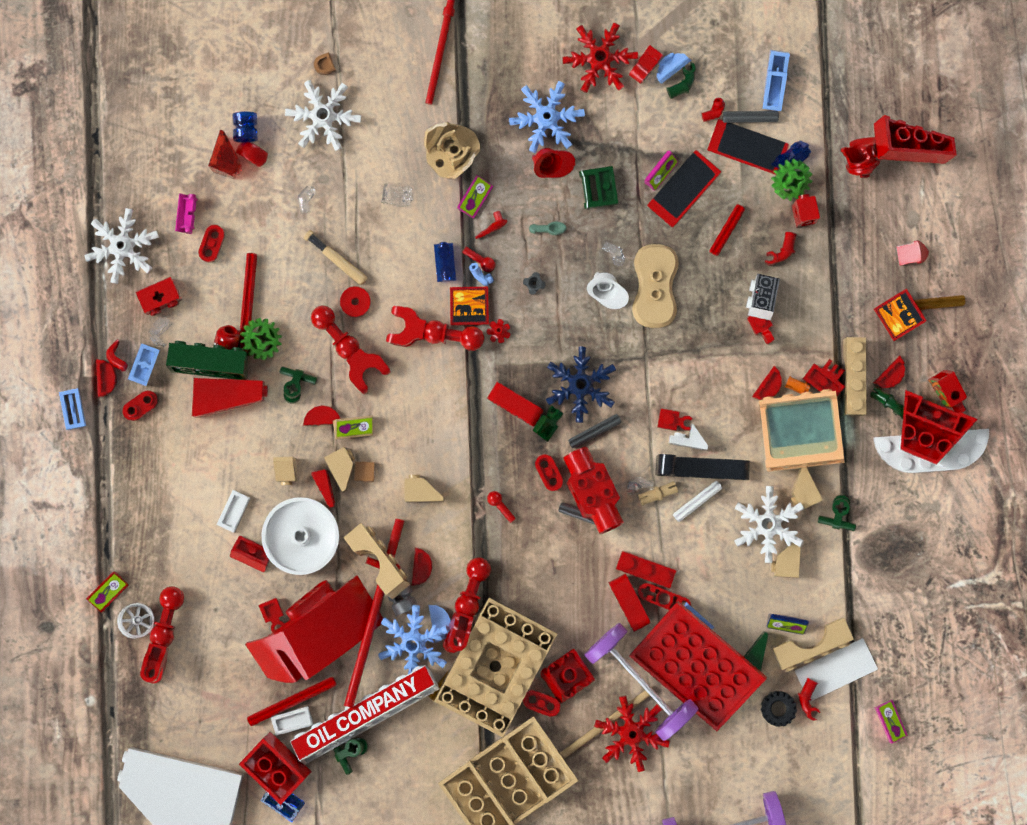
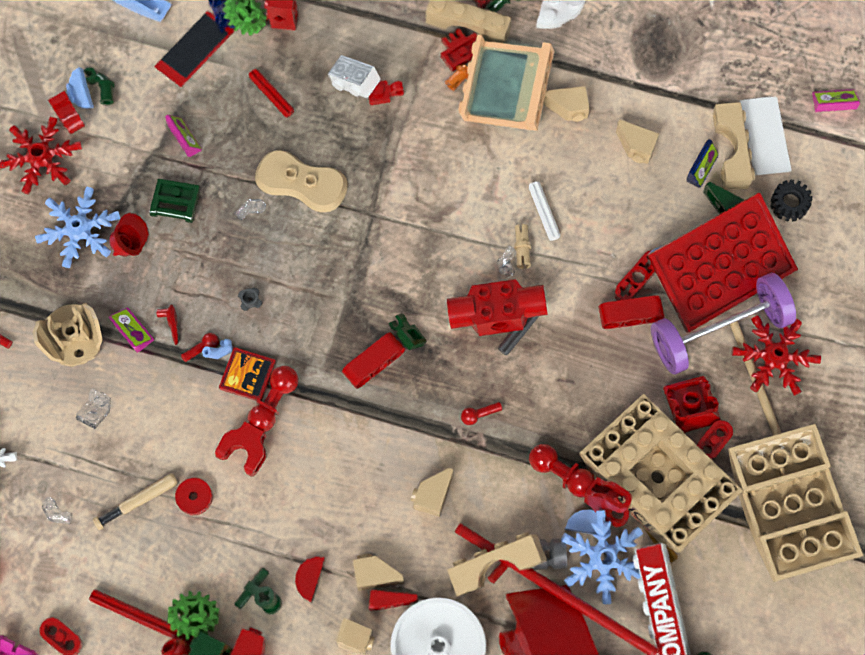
camera: 70 degrees left, 15 degrees down
red piece [311,305,391,394] -> none
slope [333,415,373,440] -> none
medium nougat tile [354,461,375,482] -> none
red tile [411,547,433,586] -> none
clear blue hinge [434,242,456,282] -> none
red plant [486,319,511,344] -> none
sand green piece [529,221,567,236] -> none
red plate [535,454,563,491] -> none
dark blue piece [546,346,616,423] -> none
dark grey axle [568,414,621,448] -> none
white piece [587,272,629,309] -> none
red plate [616,551,677,589] -> none
black sticker [647,150,721,227] -> none
black beam [655,454,750,480] -> none
red plate [657,409,692,431] -> none
white slope [668,424,708,451] -> none
red arm [701,98,725,122] -> none
dark grey axle [723,111,779,123] -> none
white piece [734,486,804,563] -> none
red tile [752,366,782,400] -> none
red piece [765,232,797,266] -> none
red piece [798,678,820,721] -> none
dark green piece [817,495,856,531] -> none

